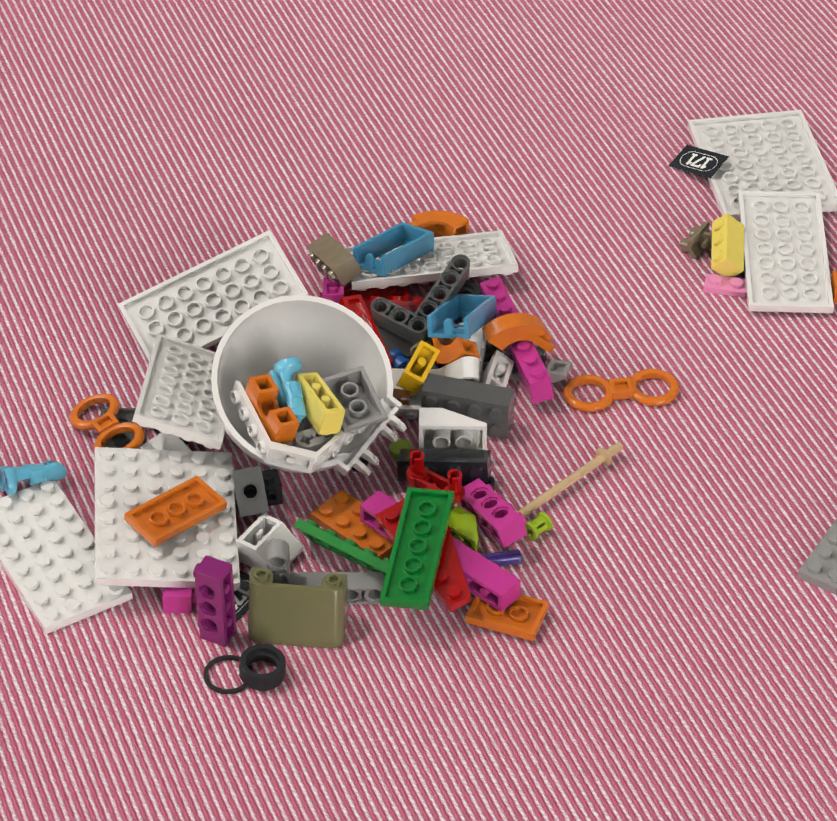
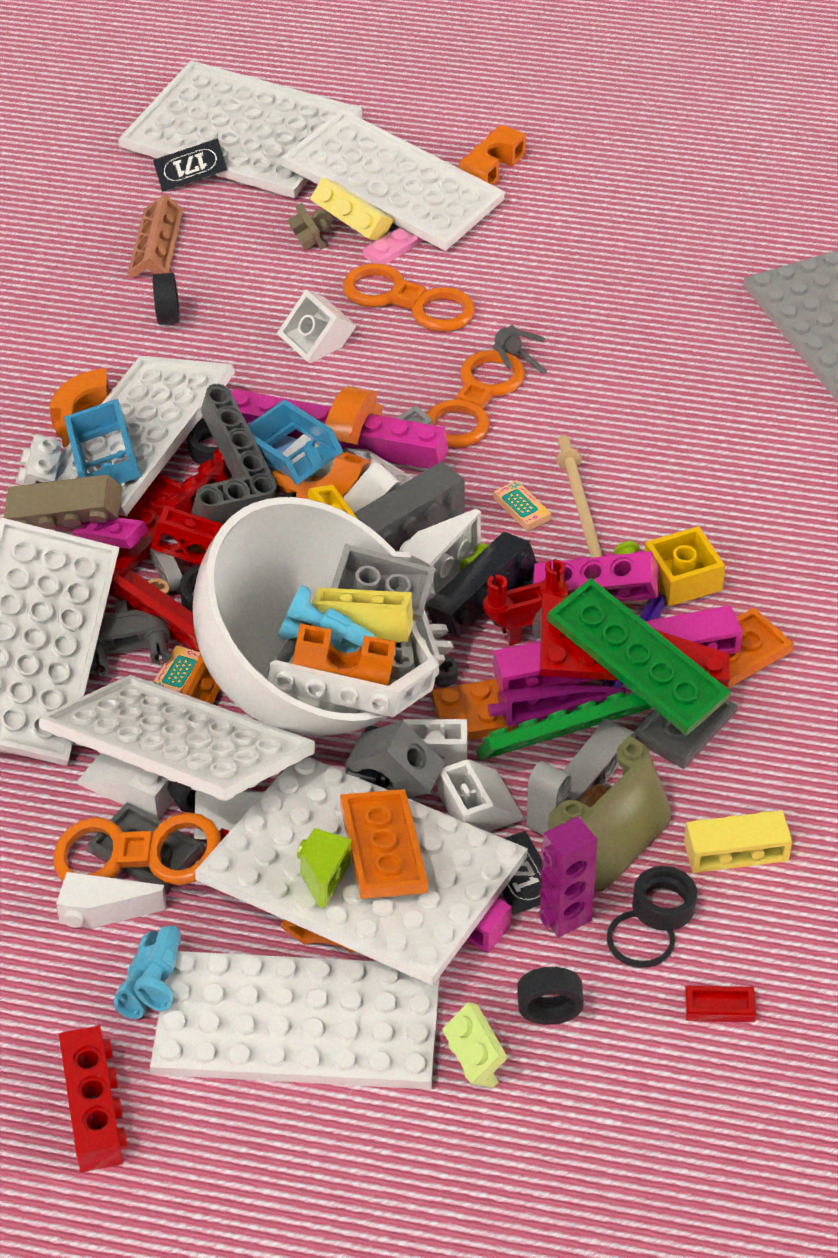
camera: 55 degrees left, 5 degrees up
none -> white bracket [16,434,62,485]
none -> white slope [56,872,167,928]
none -> nougat fence [128,194,183,278]
none -> black tyre [152,272,180,325]
none -> white slope [277,289,357,363]
none -> lime slope [297,828,352,908]
none -> orange bar [343,263,475,332]
none -> white brick [403,719,467,767]
none -> dark grey bush [434,656,458,687]
none -> yellowish green bracket [442,1002,508,1088]
none -> magenta piece [488,685,626,726]
none -> dark grey plant [493,325,547,374]
none -> light nougat tile [493,480,551,532]
none -> black tyre [517,967,584,1025]
none -> dark grey tile [633,700,737,769]
none -> yellow brick [644,526,725,607]
none -> light yellow brick [684,810,792,873]
none -> red tile [684,985,756,1023]

